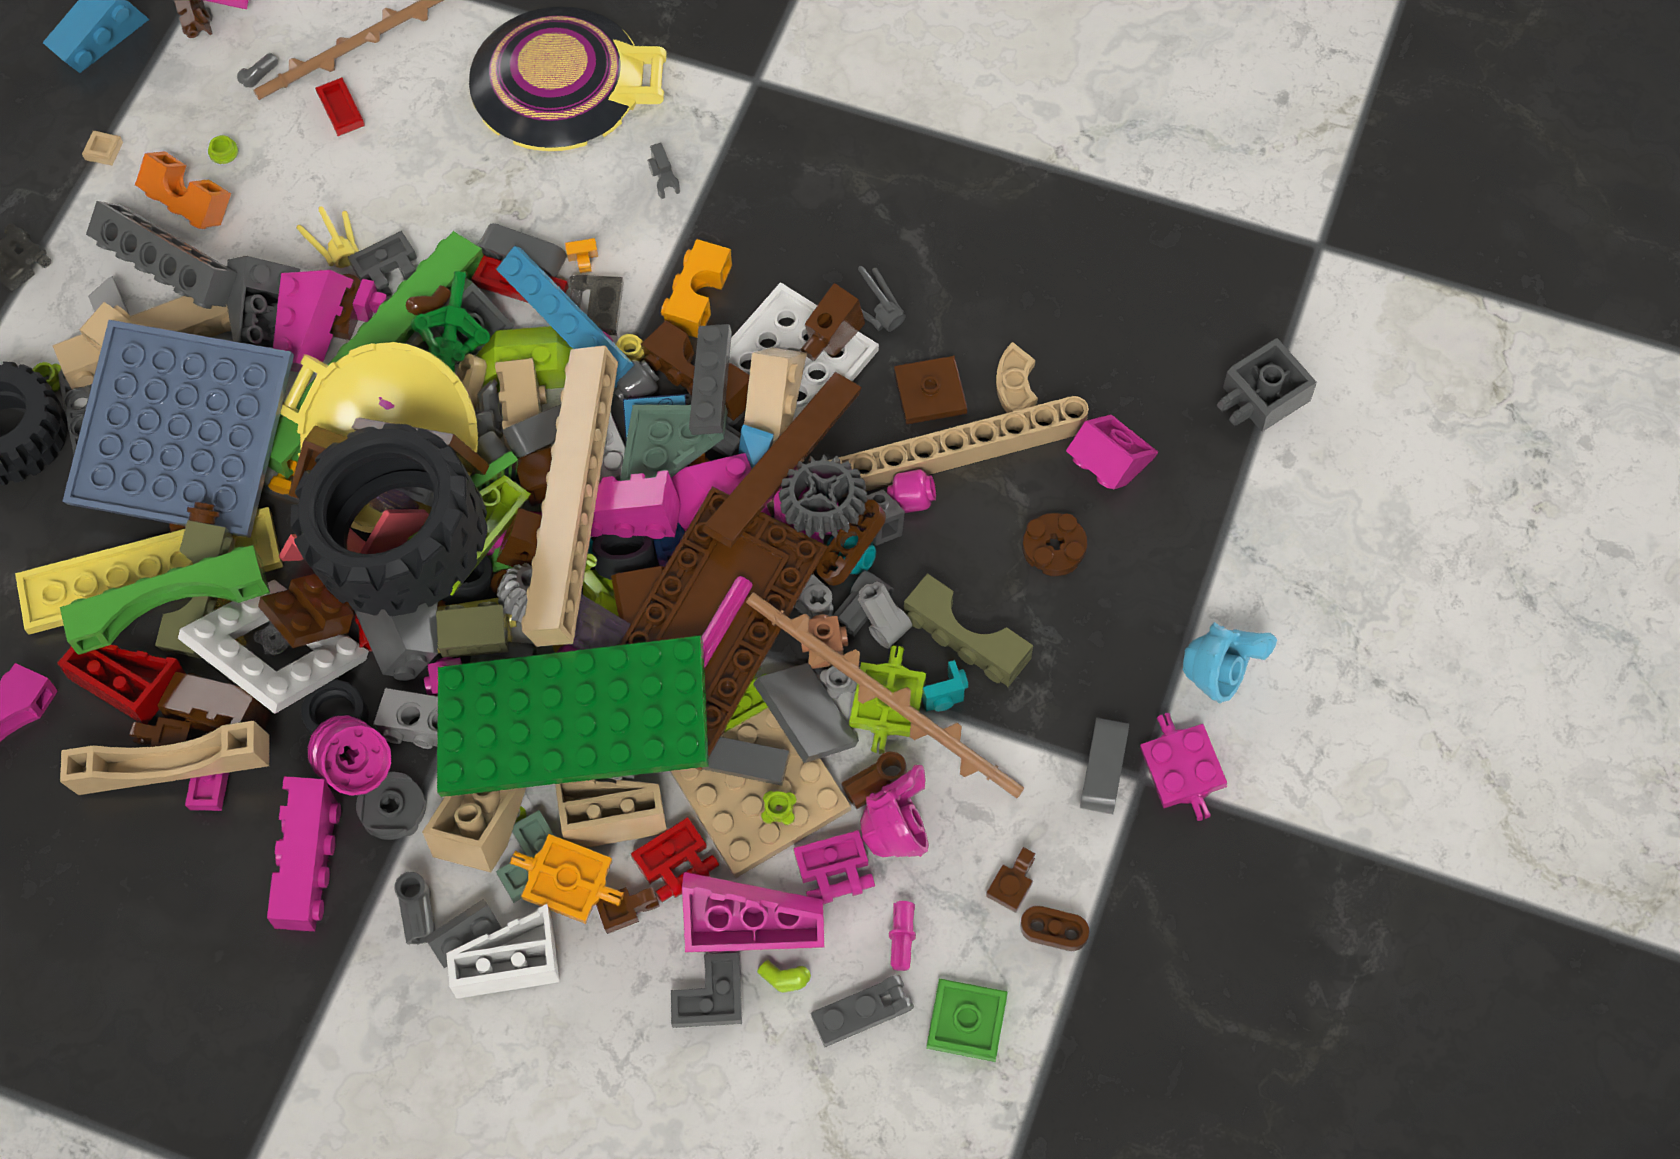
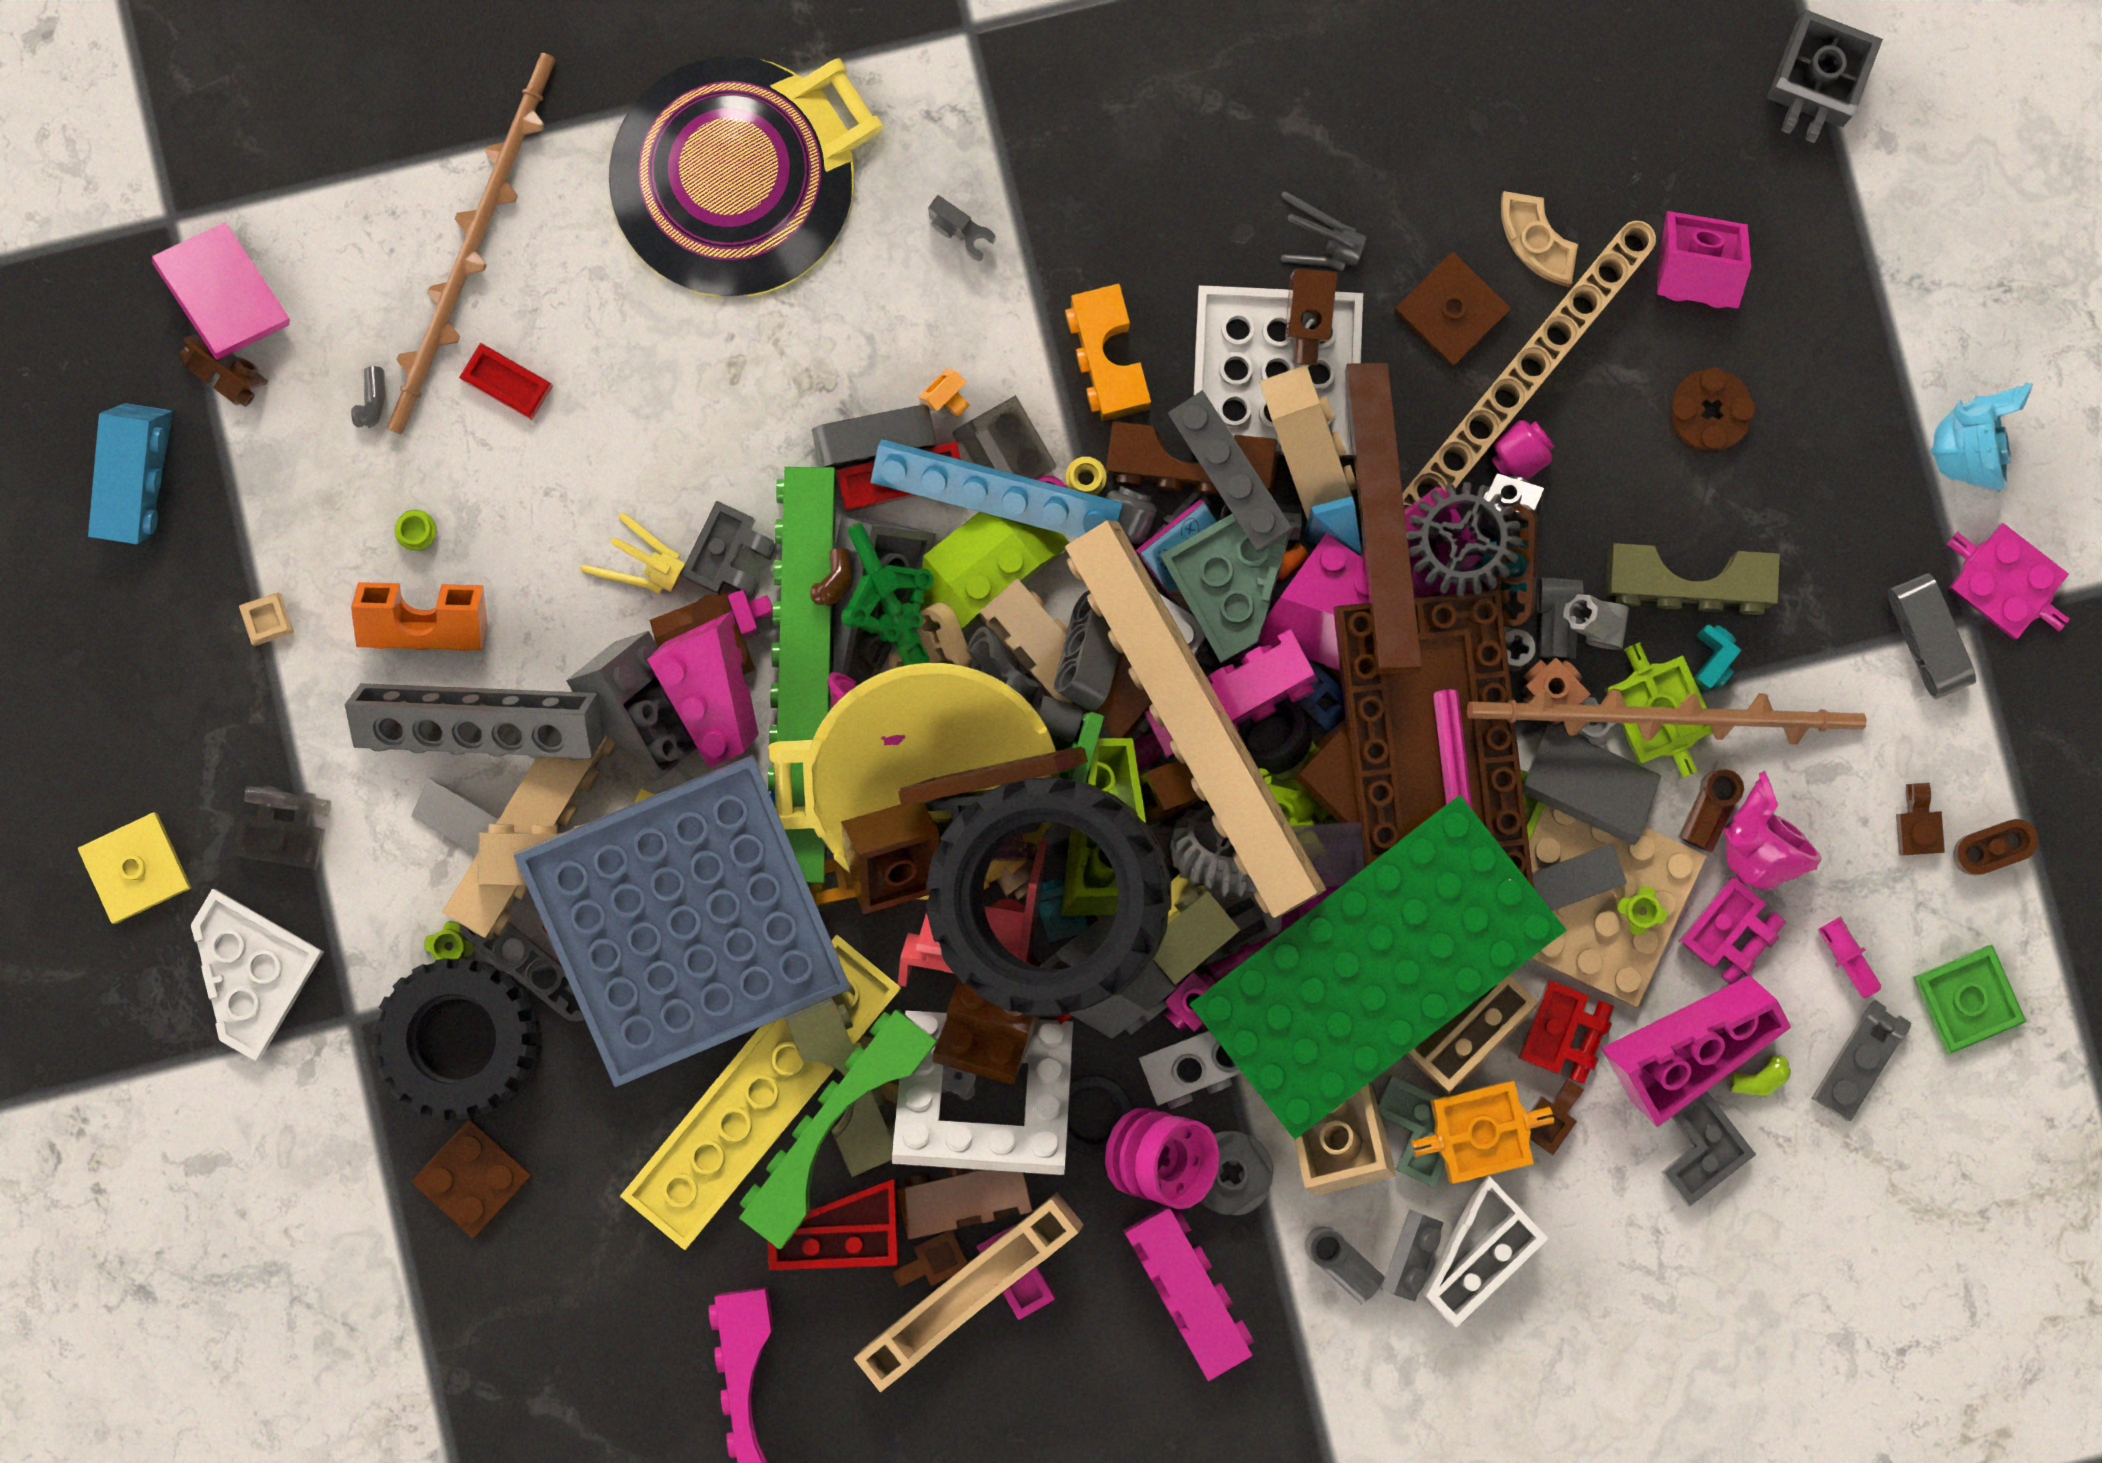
camera: 40 degrees left, 20 degrees up
reddish brown plate [187,502,220,525] -> none

